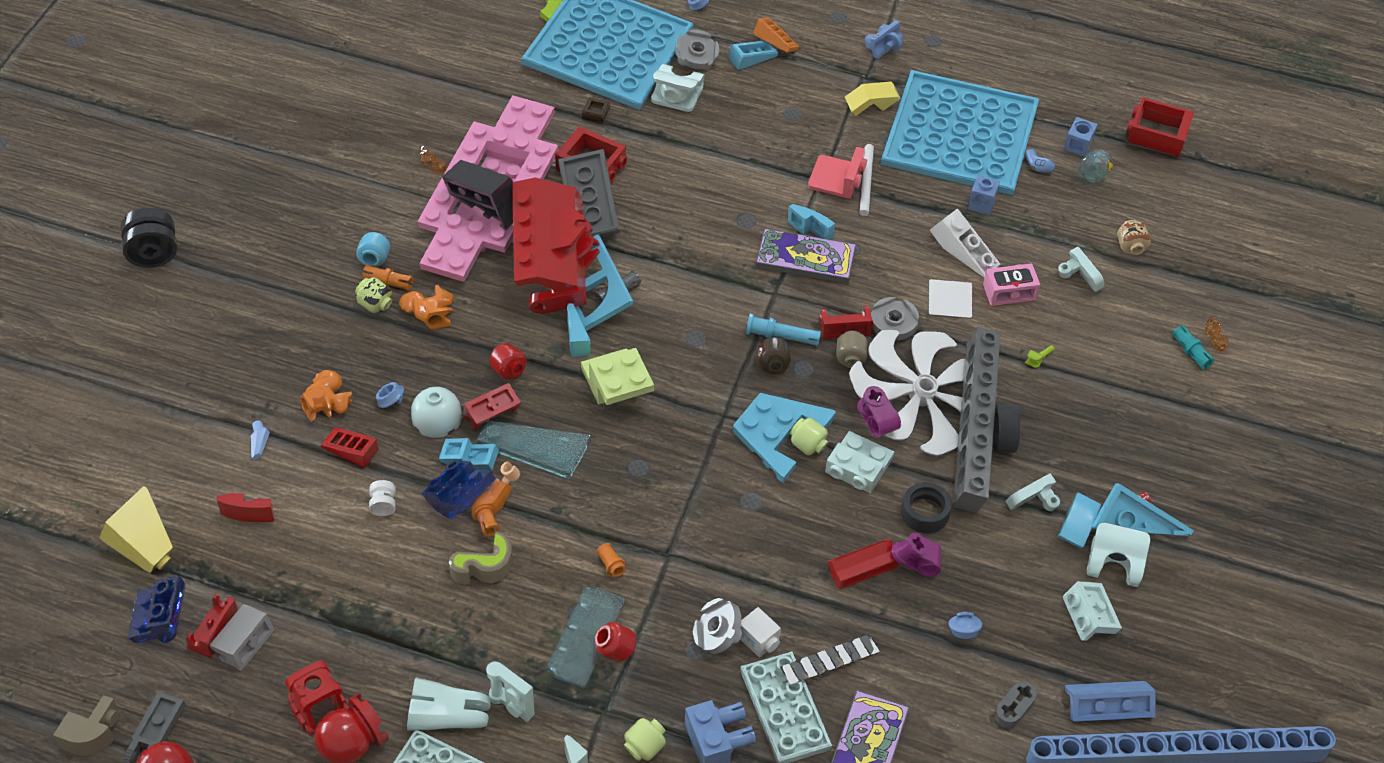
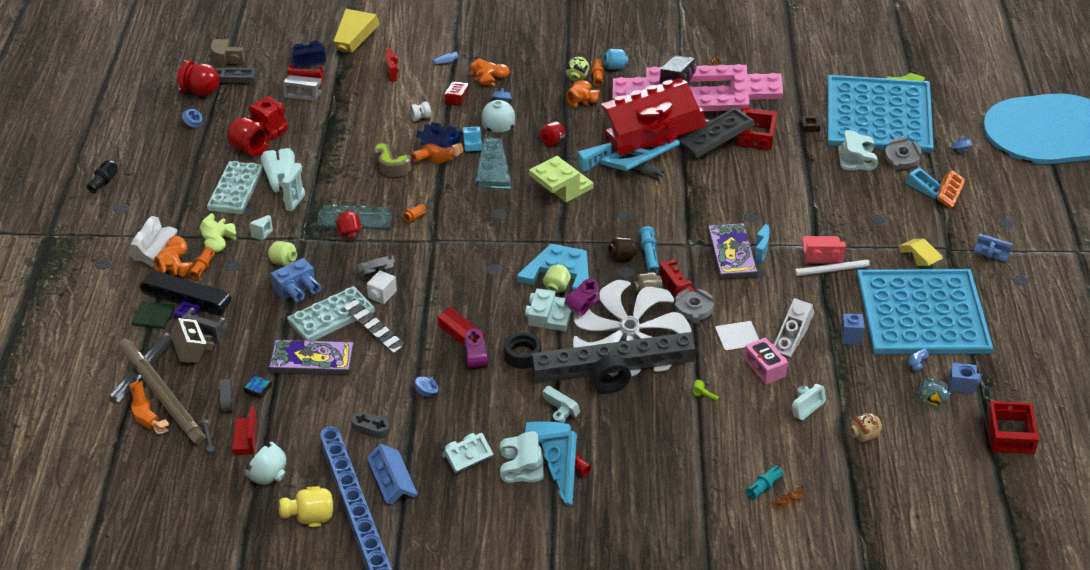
camera: 75 degrees right, 10 degrees down
hinge [463,383,521,431] -> none

